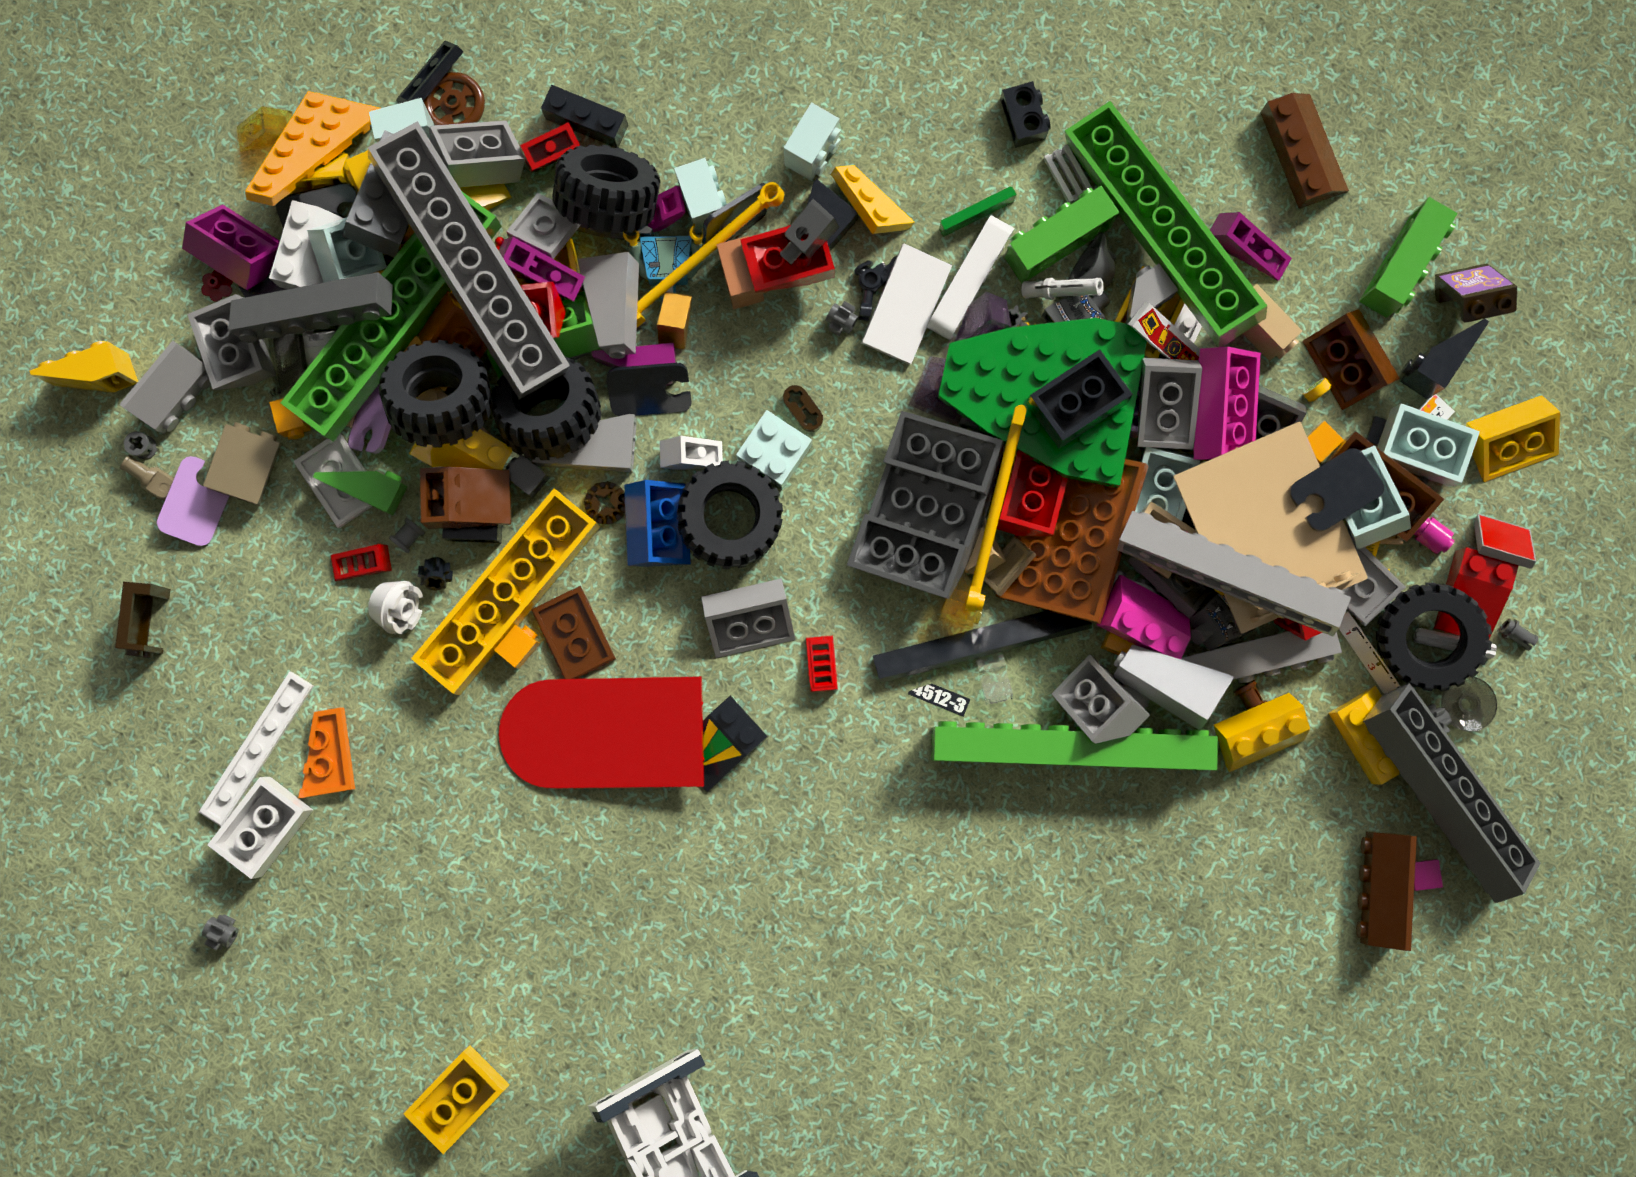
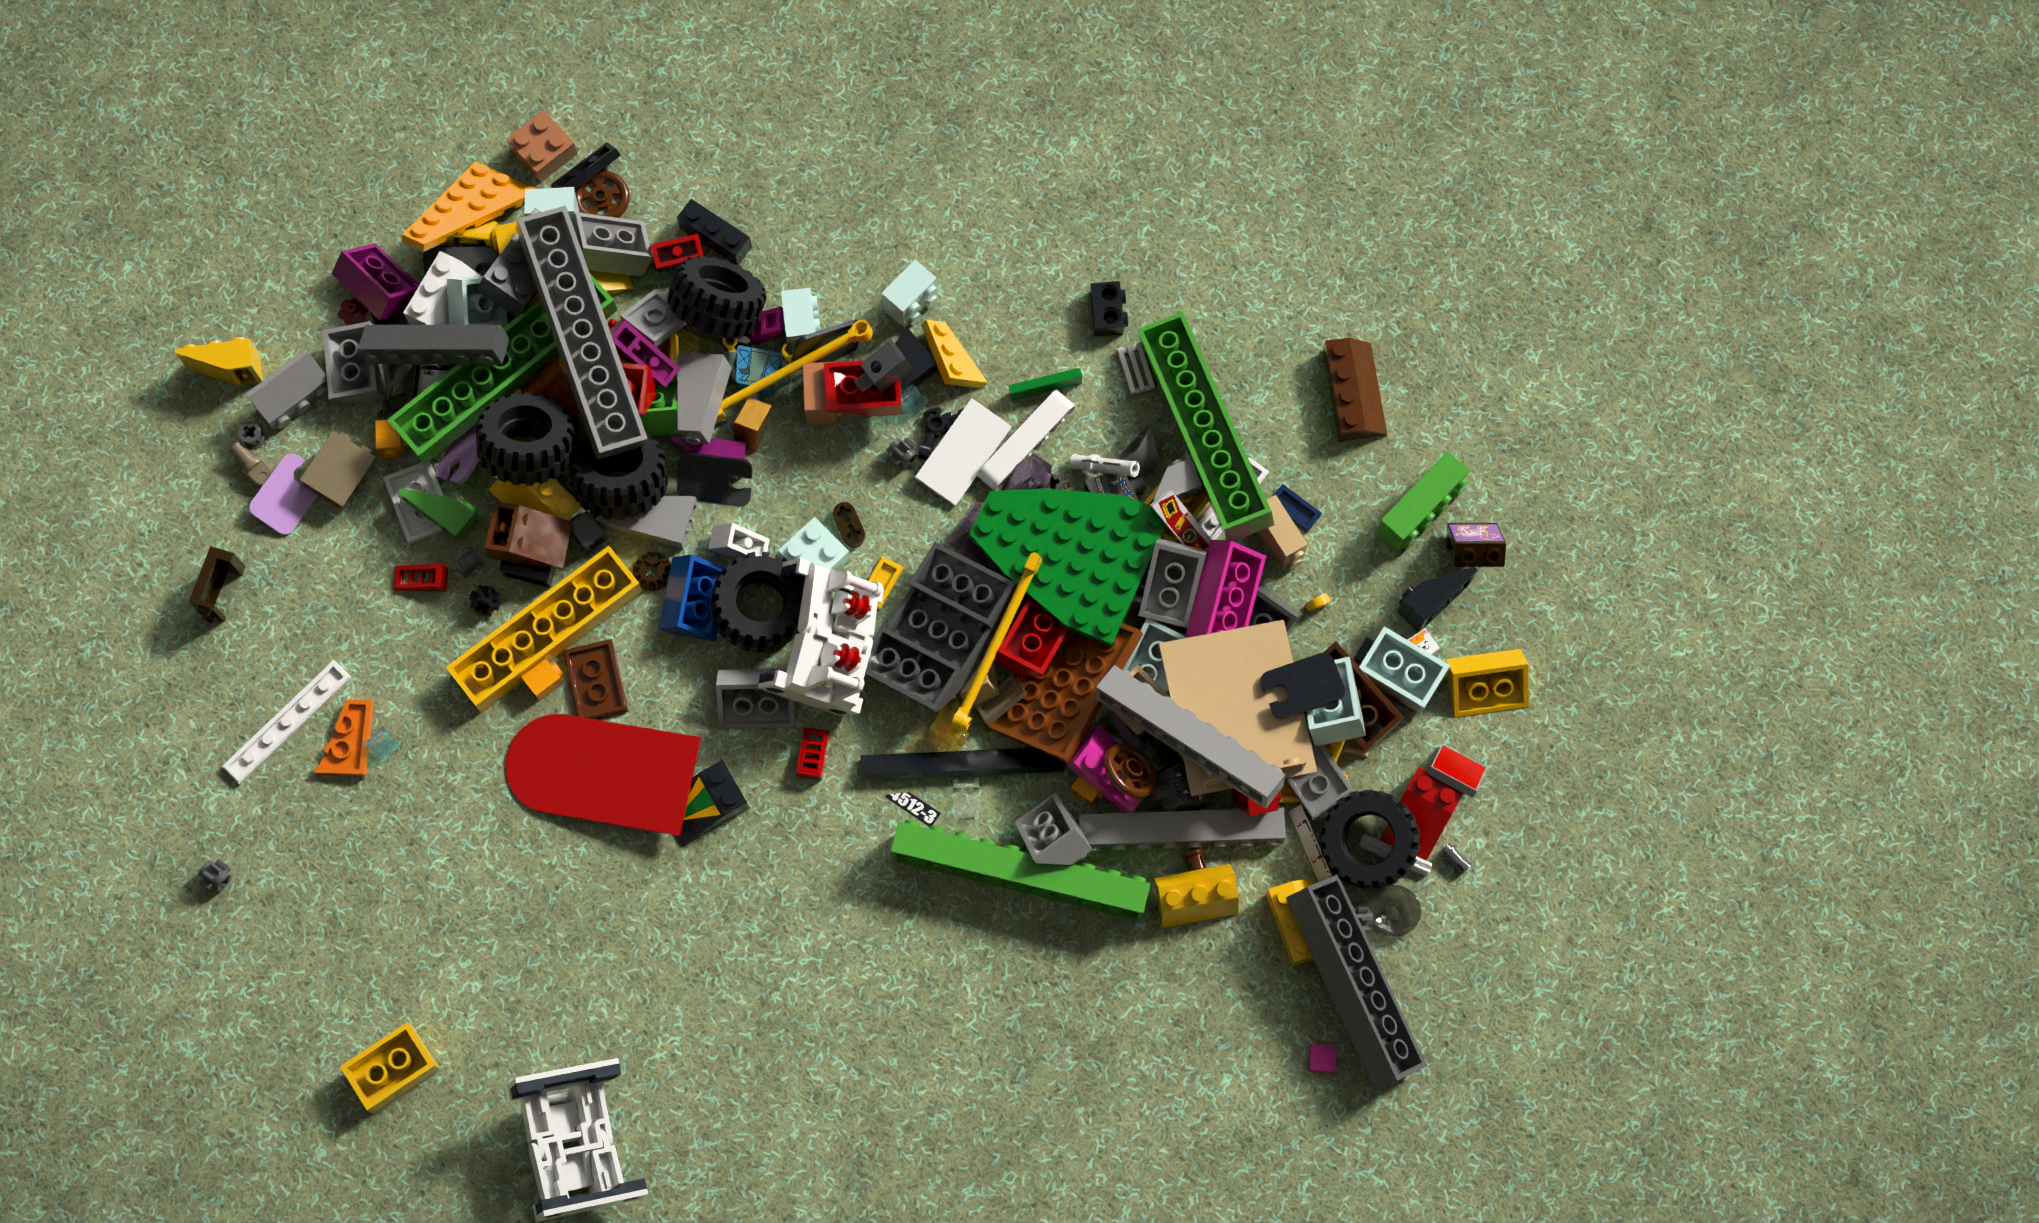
camera: 10 degrees right, 10 degrees down
white brick [208,777,313,879] -> none
clear yellow slope [237,106,292,152] -> none
white cone [368,581,423,634] -> none
bright green brick [1004,186,1119,284] -> none
black brick [1027,349,1133,449] -> none
slope [1113,645,1234,730] -> none
magenta slope [1210,212,1292,281] -> none
reddish brown slope [1302,309,1400,410] -> none
light orange brick [1307,421,1344,463] -> none
reddish brown slope [1356,831,1417,951] -> none
dark pink brick [1414,517,1455,554] -> none
none -> clear light blue tile [364,726,401,763]
none -> nougat brick [506,110,578,183]
none -> white container [757,558,884,716]
none -> yellow tile [868,556,904,611]
none -> clear light blue tile [901,384,927,420]
none -> reddish brown plate [1104,744,1156,798]
none -> dark blue tile [1273,484,1322,533]

